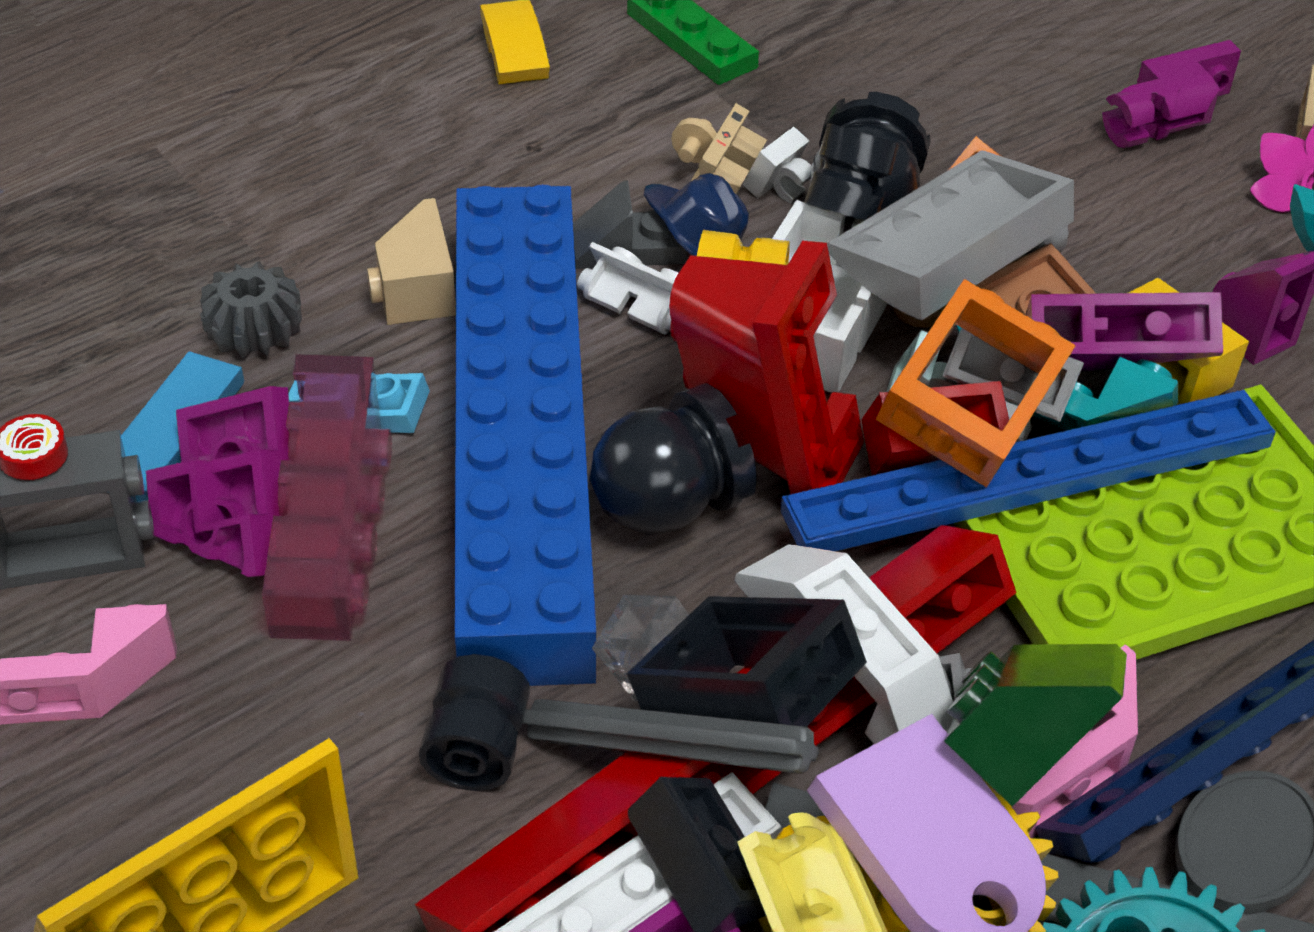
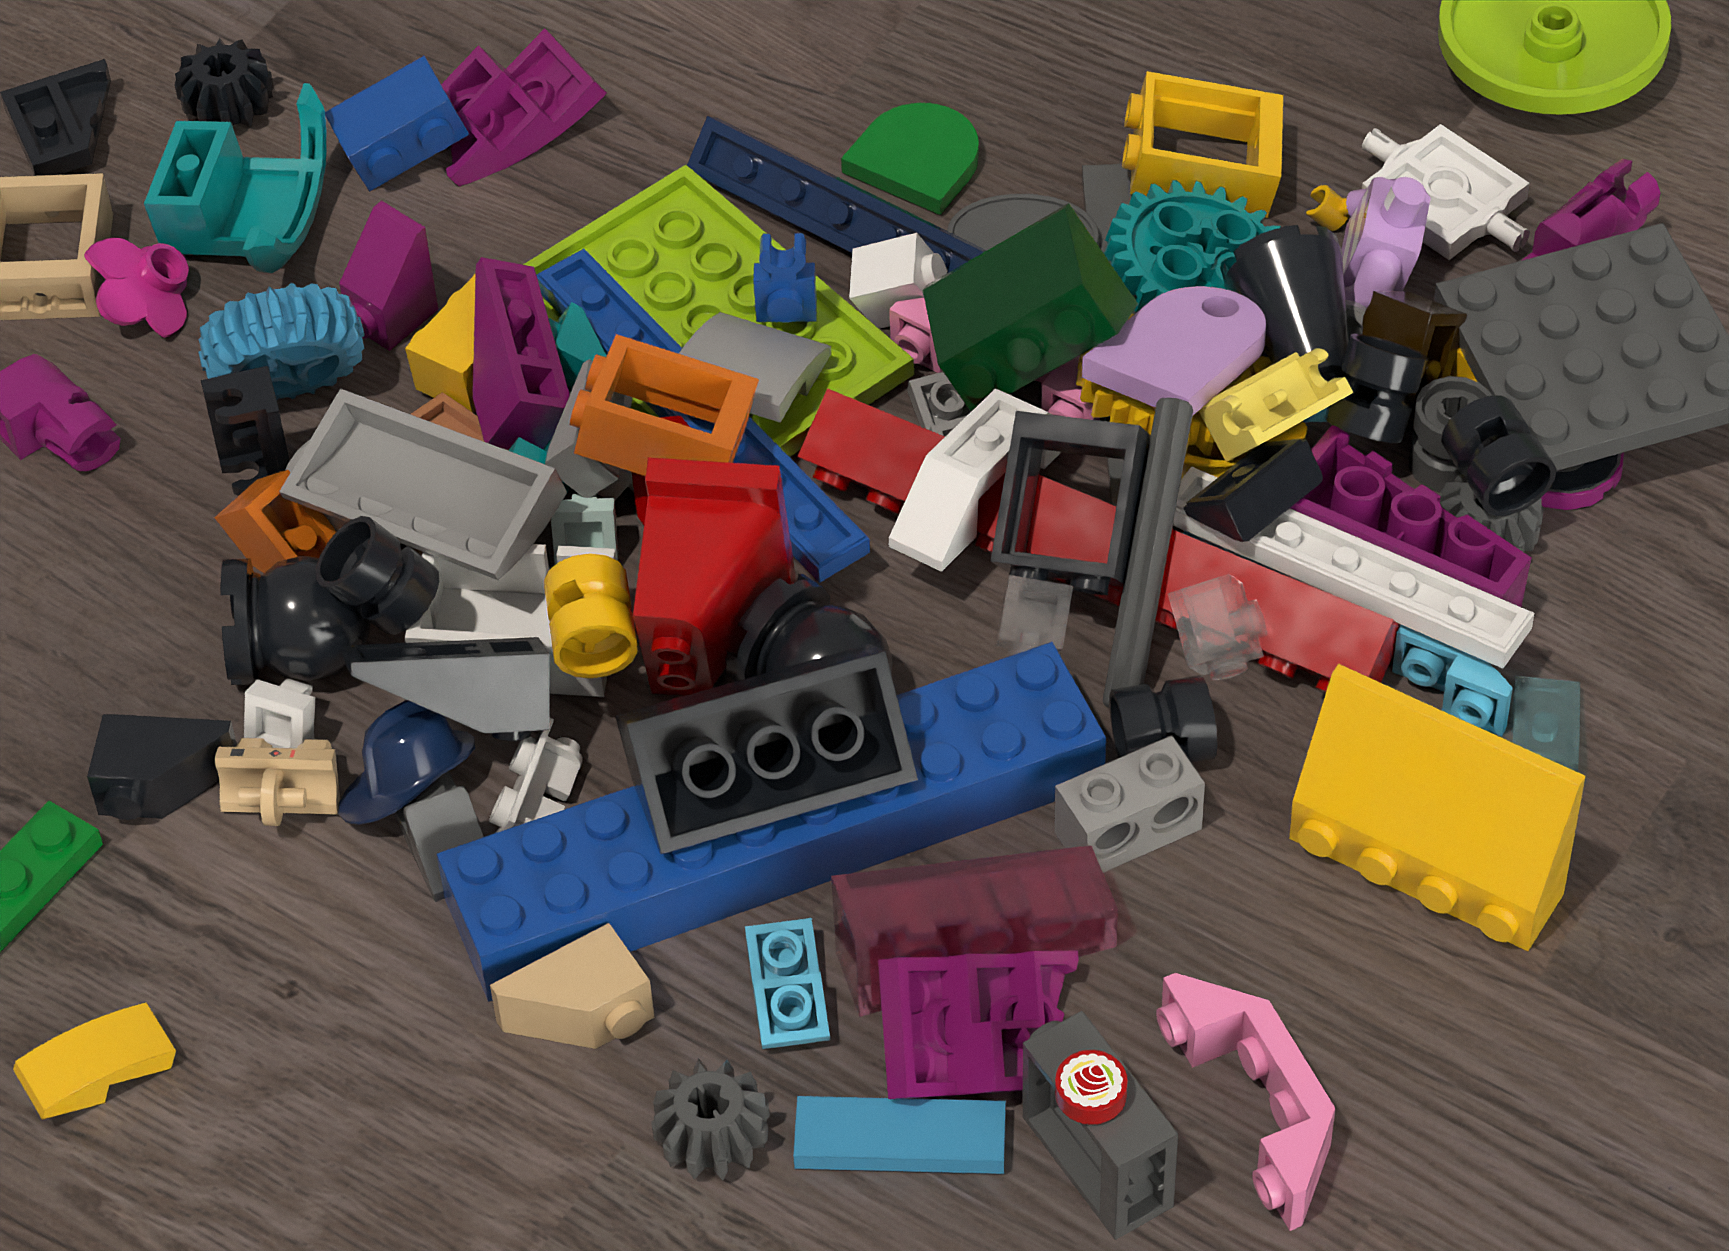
camera: 105 degrees left, 5 degrees up
none -> black slope [87,714,237,820]
none -> dark azure gear [198,283,365,400]
none -> black hinge [200,366,290,496]
none -> slope [343,637,550,741]
none -> black slope [615,644,918,854]
none -> light grey slope [679,312,831,423]
none -> blue plate [753,233,817,323]
none -> white brick [849,233,947,329]
none -> light grey brick [1055,736,1205,880]
none -> clear brick [1167,574,1267,681]

